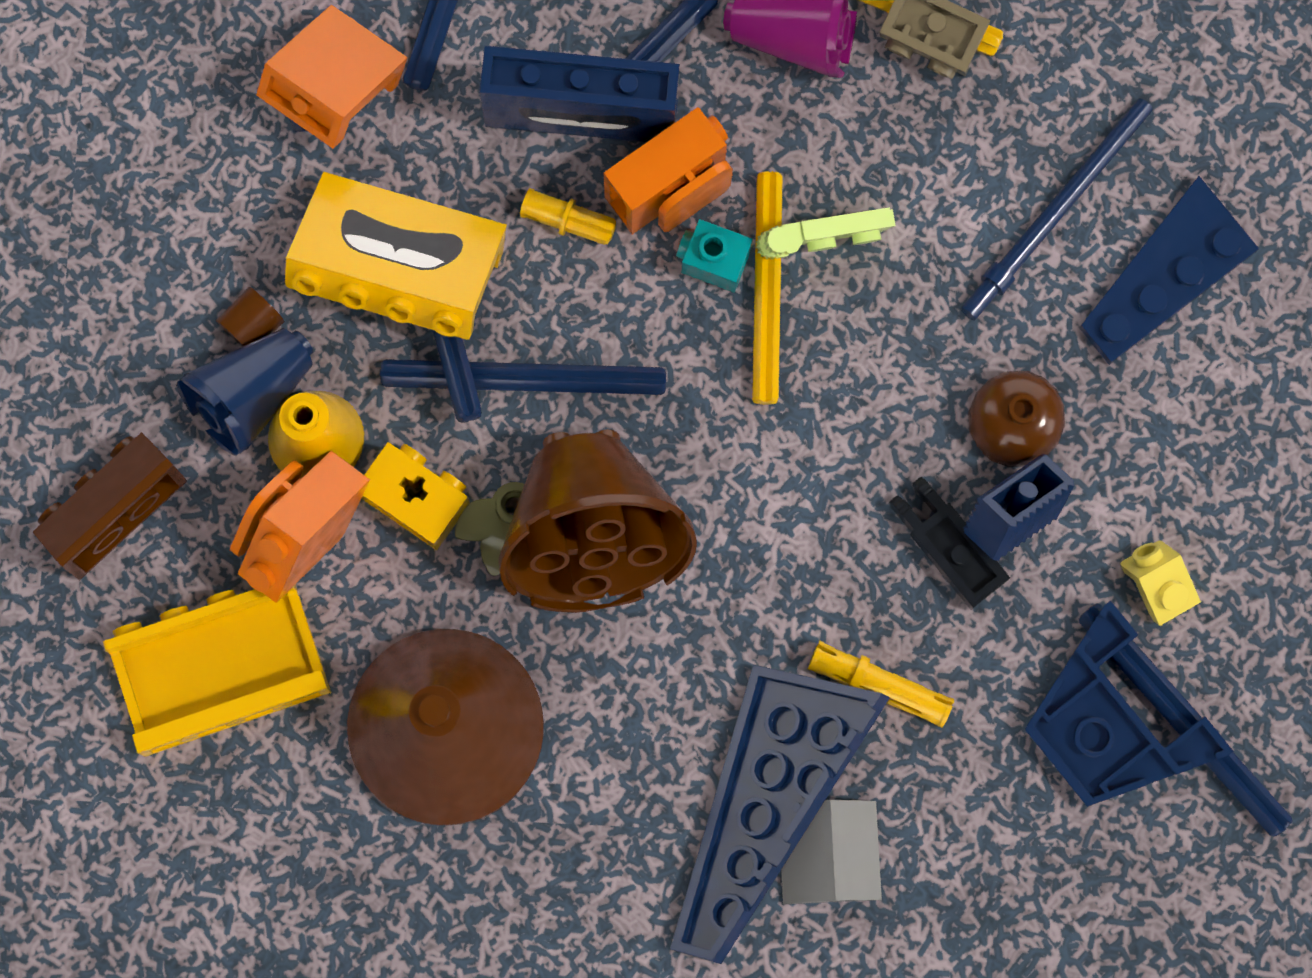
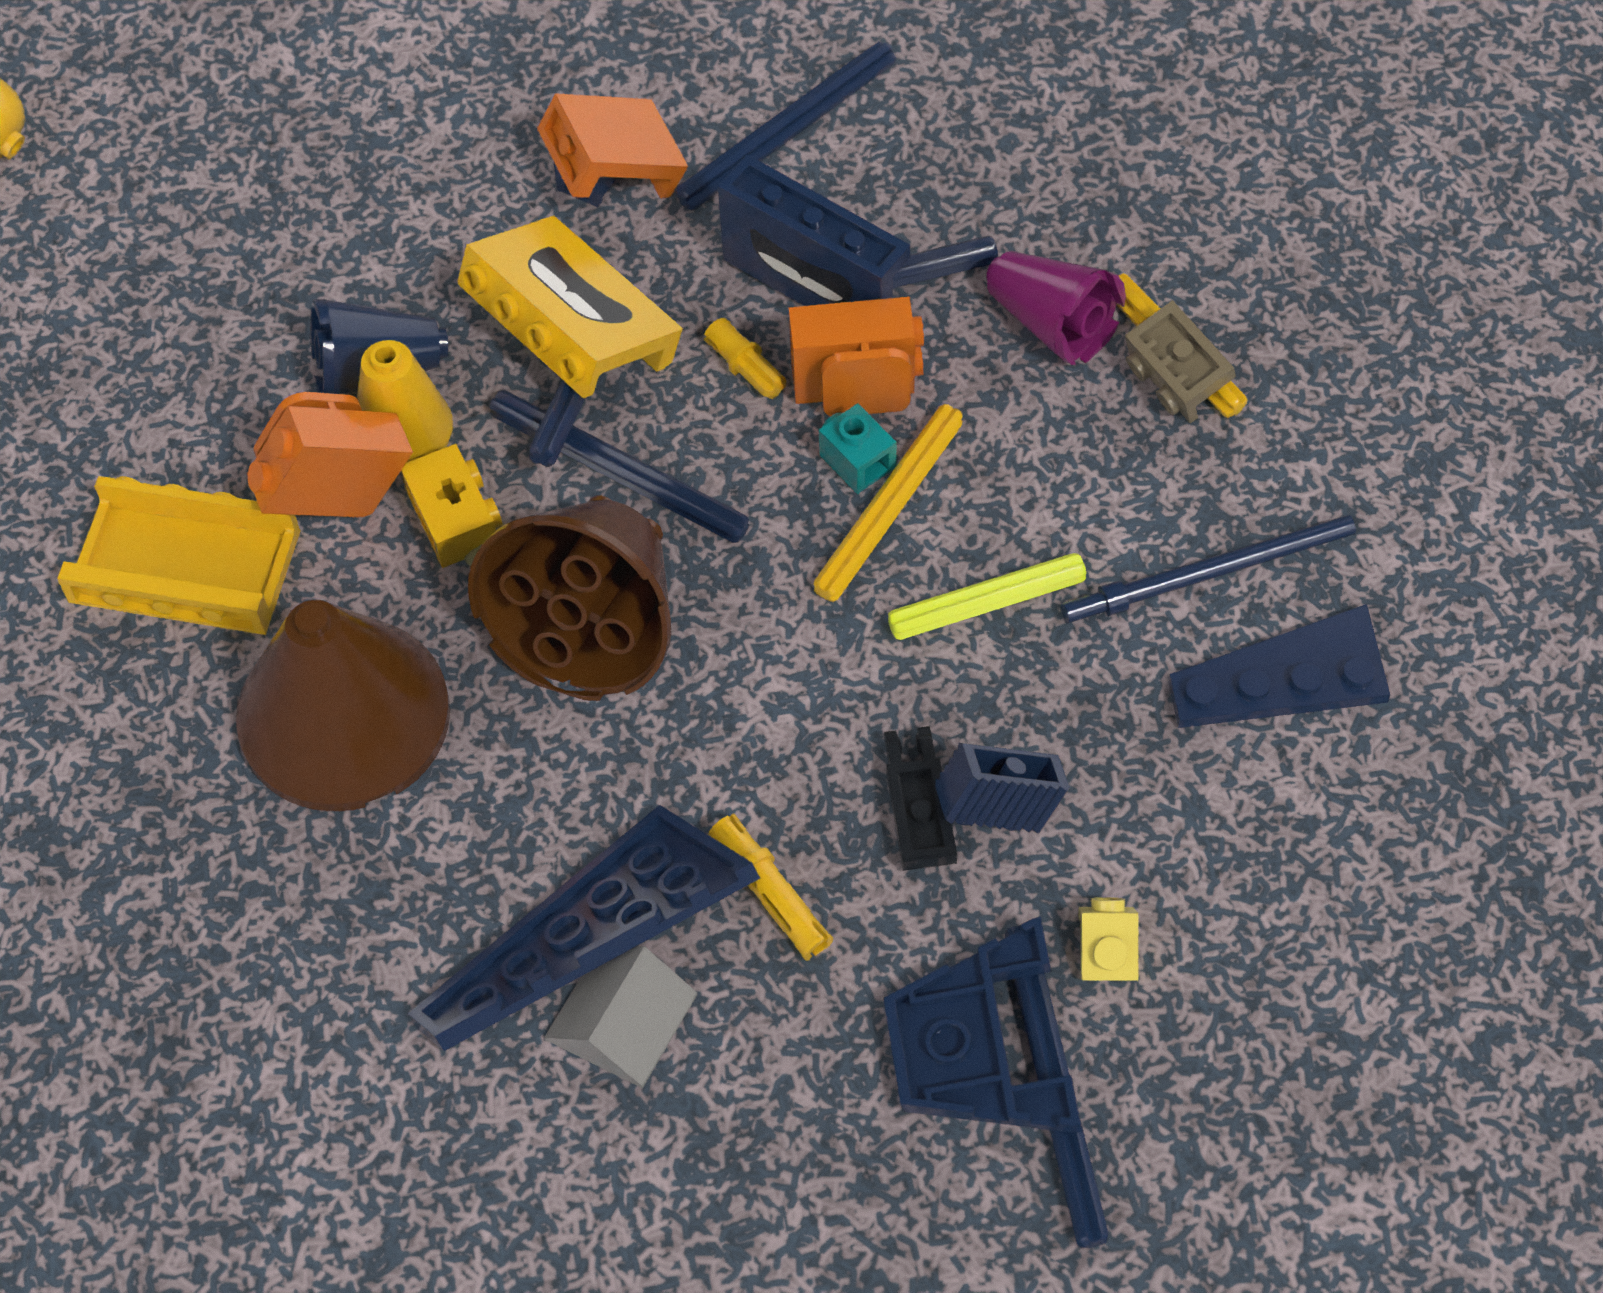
camera: 35 degrees right, 20 degrees down
reddish brown slope [33,432,187,580] -> none
reddish brown brick [215,287,285,347] -> none
yellowish green hinge [755,207,896,259] -> none
reddish brown cylinder [968,371,1065,467] -> none
none -> neon yellow axle [888,553,1086,640]

